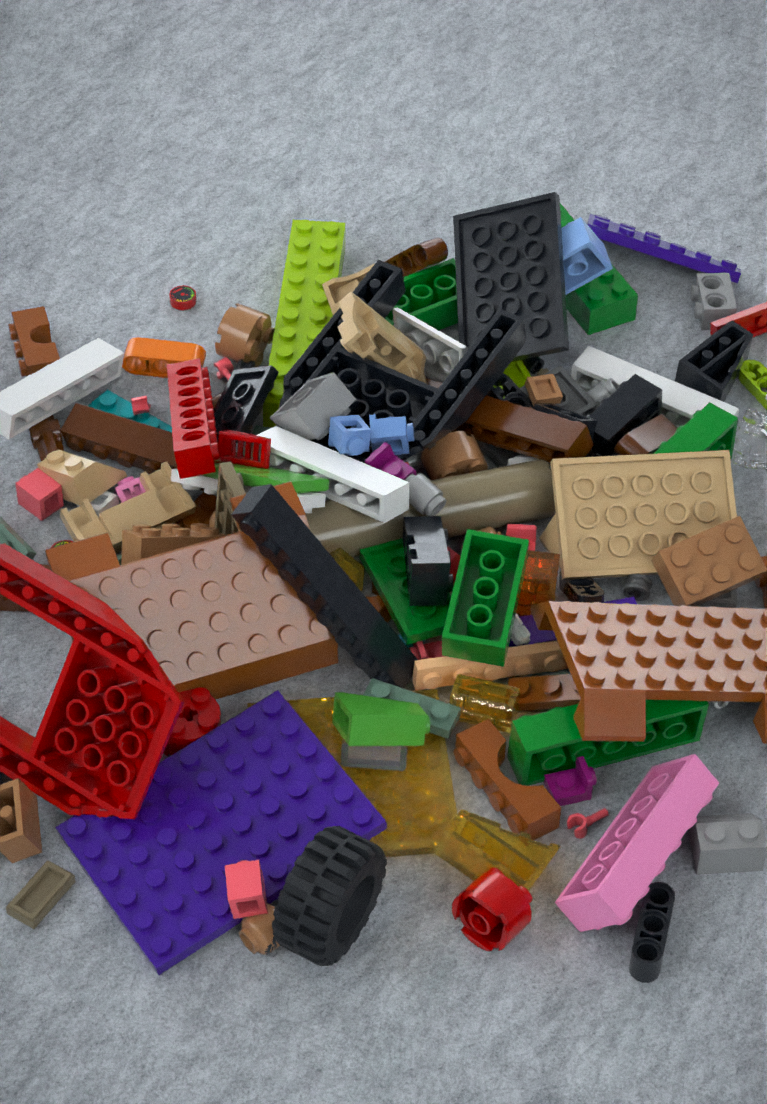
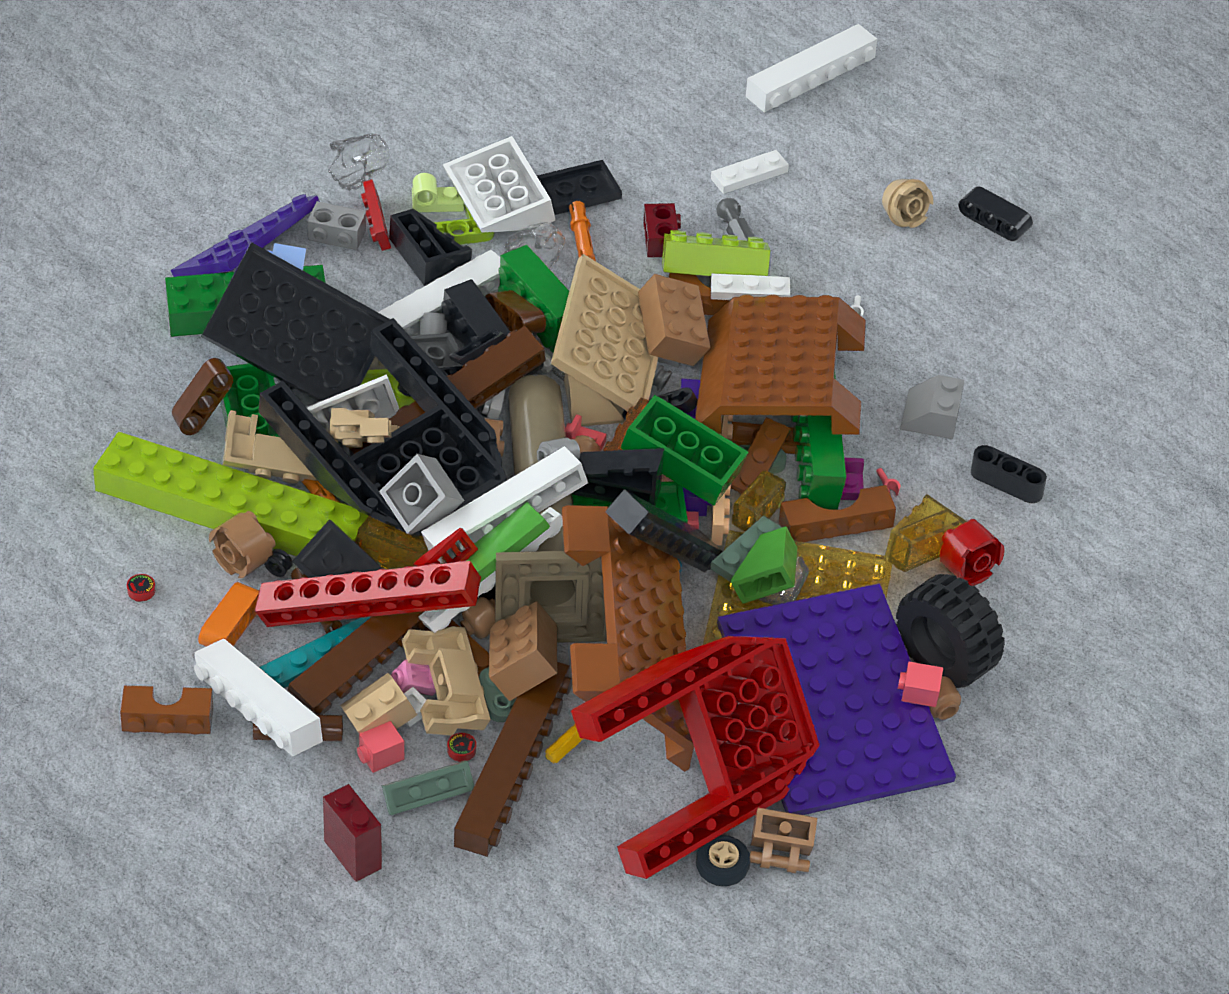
camera: 75 degrees left, 0 degrees up
dark tan tile [6,860,76,929] -> none
coral hand [131,395,151,415] -> none
coral hand [214,357,234,380] -> none
medium blue brick [328,415,371,456] -> none
magenta bracket [365,442,417,480] -> none
medium blue brick [369,414,414,455] -> none
medium nougat plate [525,374,563,407] -> none
bright pink brick [555,754,719,932] -> none

